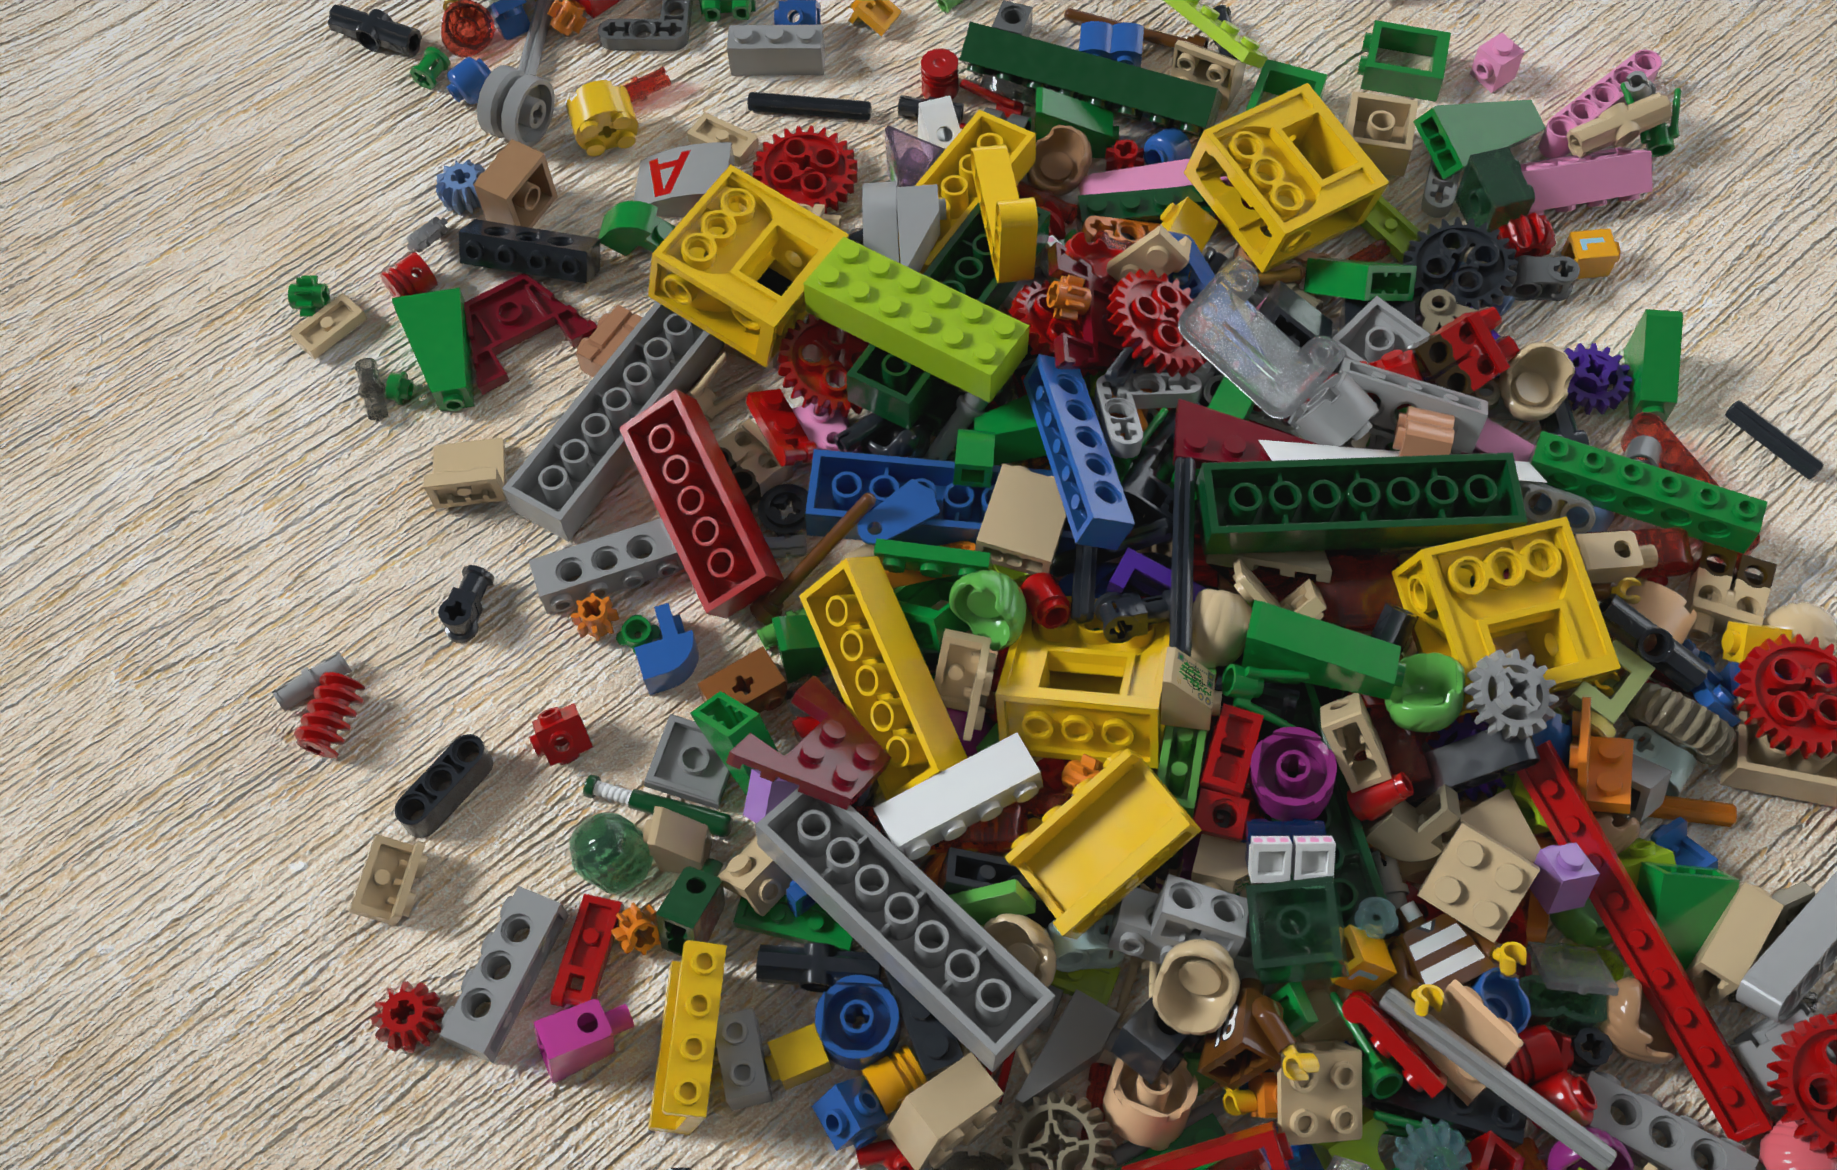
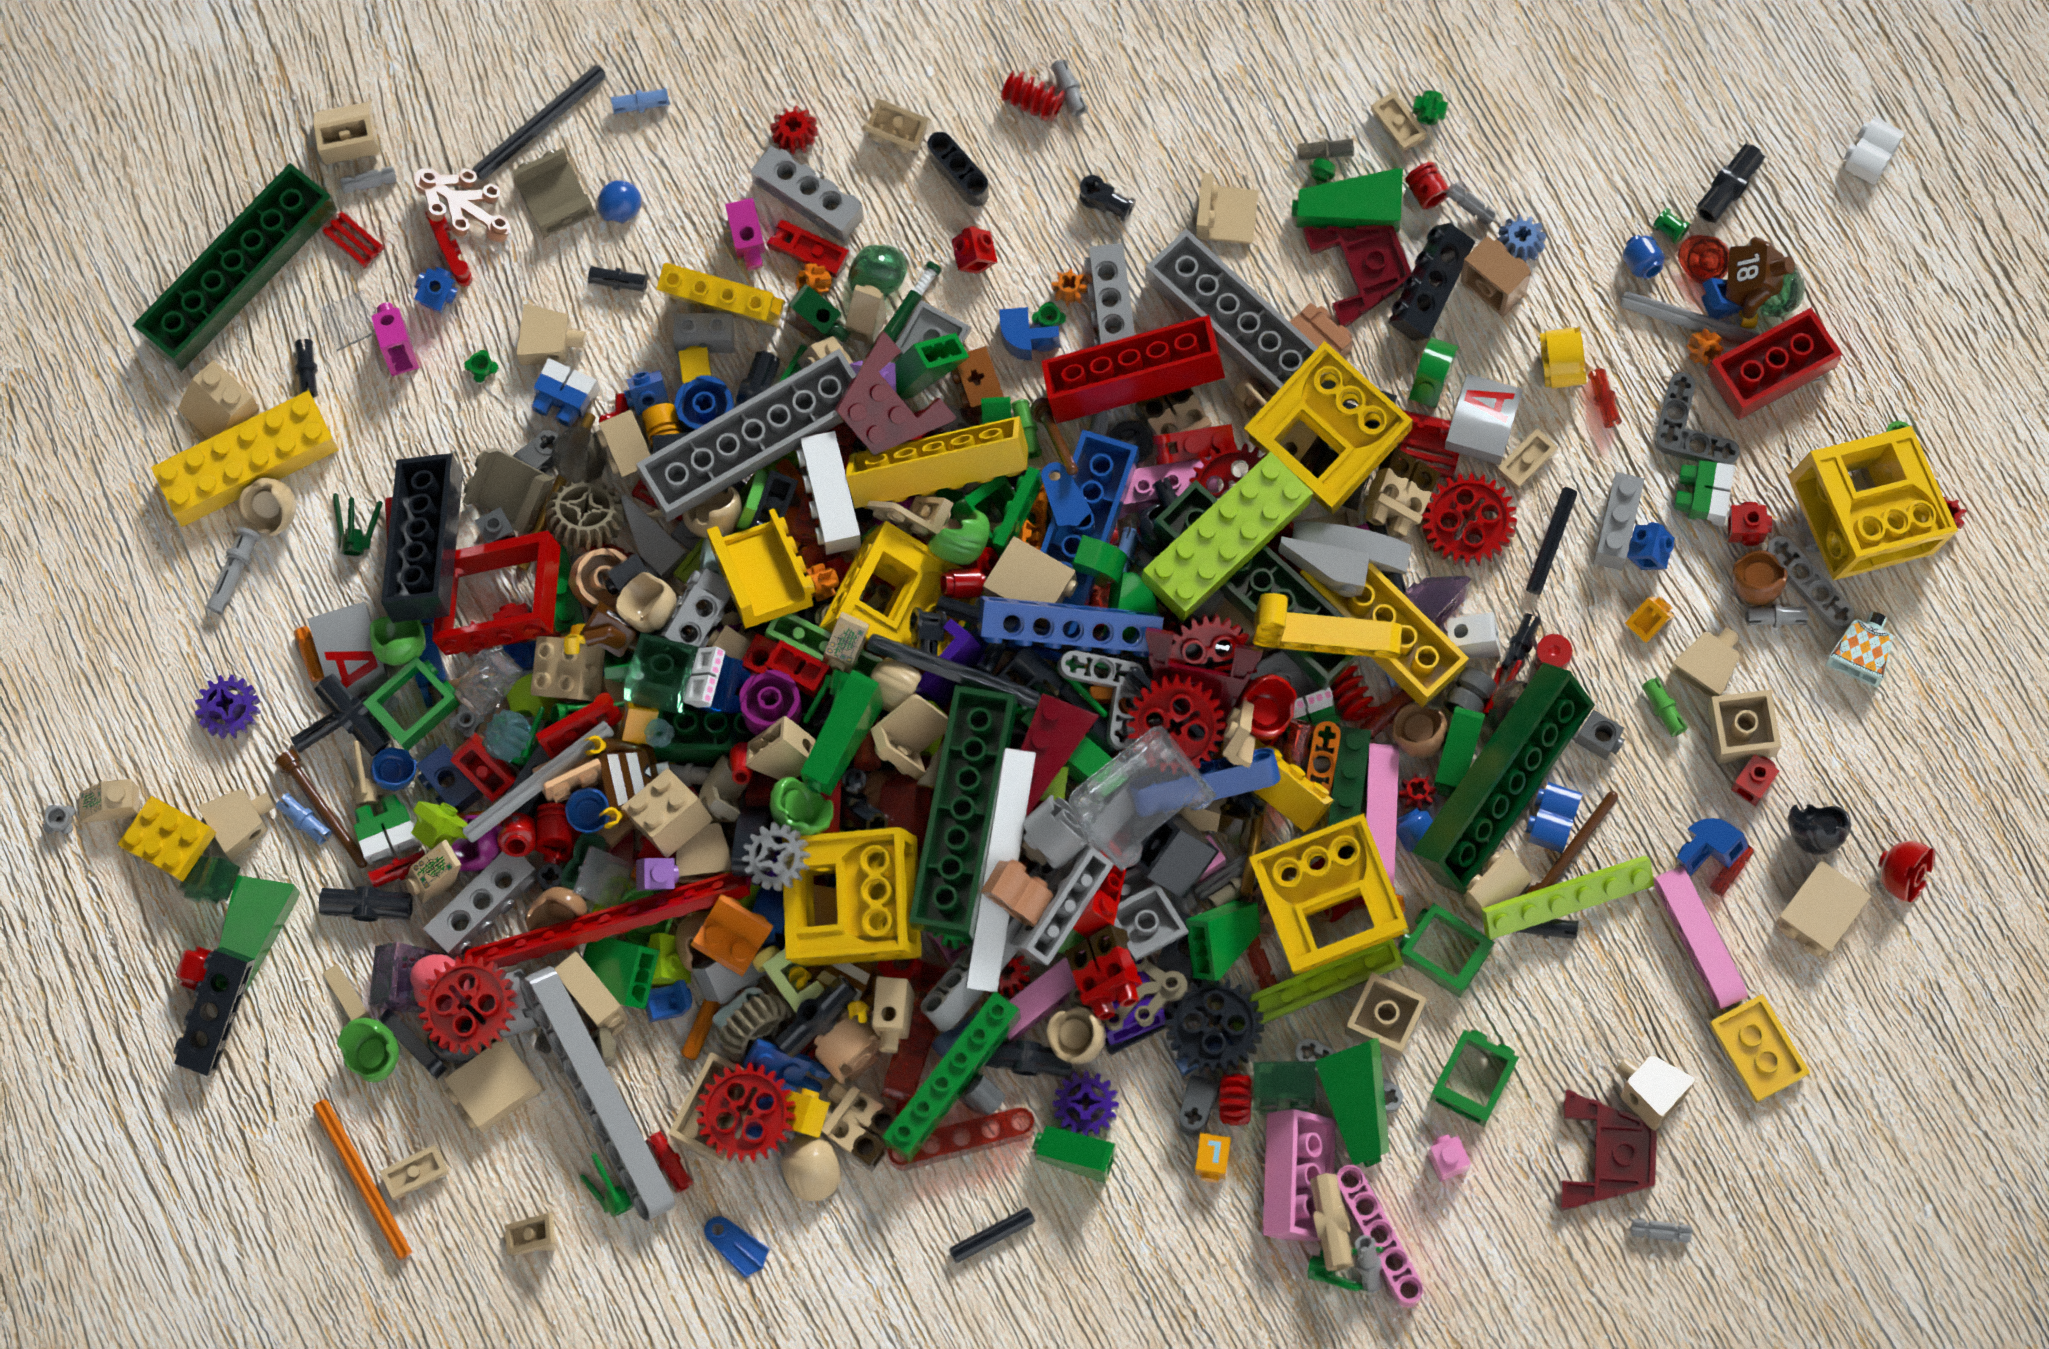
camera: 105 degrees right, 10 degrees up
light grey wheel [477,65,555,147] -> none
orange gear [1046,275,1092,321] -> none

